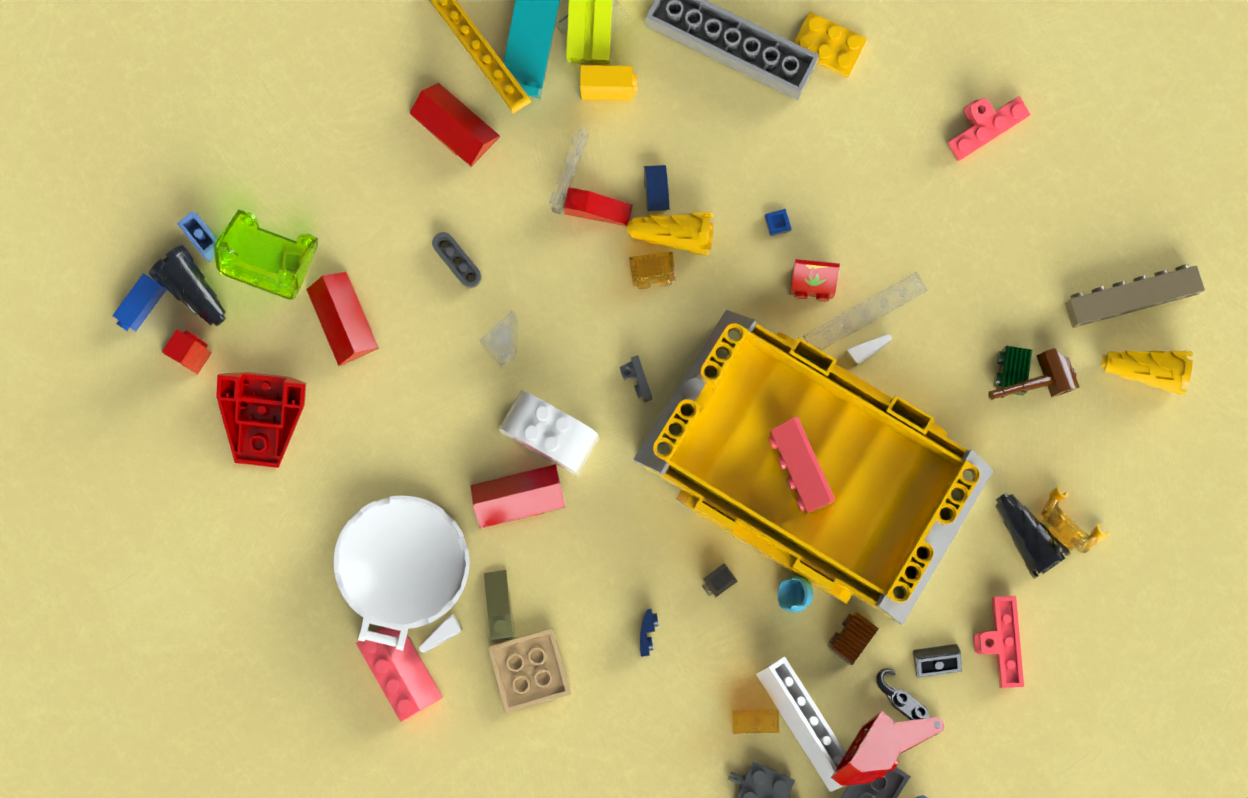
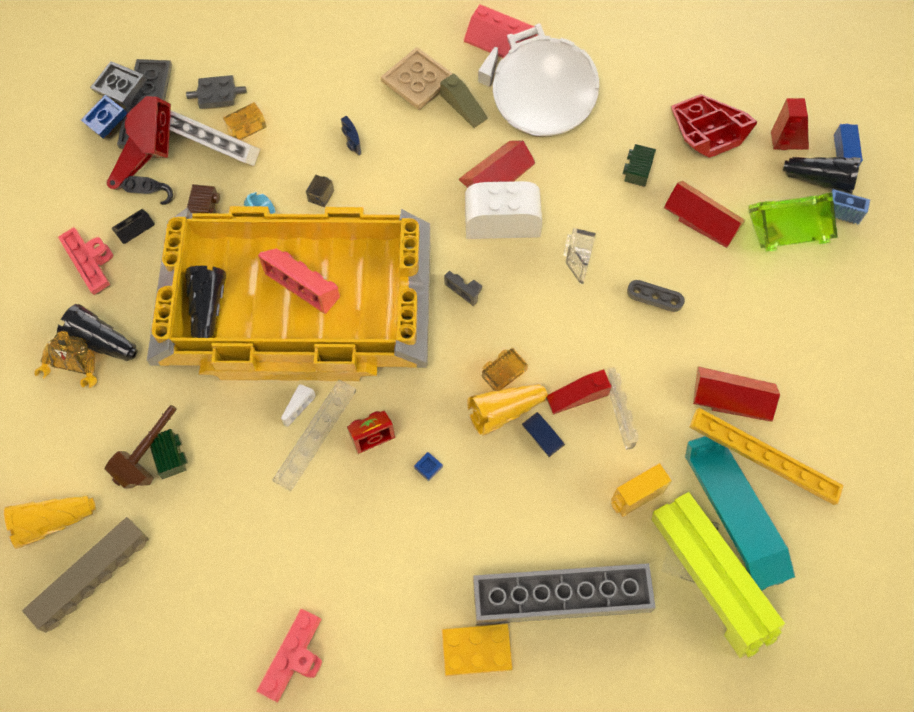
camera: 145 degrees right, 15 degrees down
none -> black cone [185,266,226,338]
none -> dark green brick [622,144,656,187]

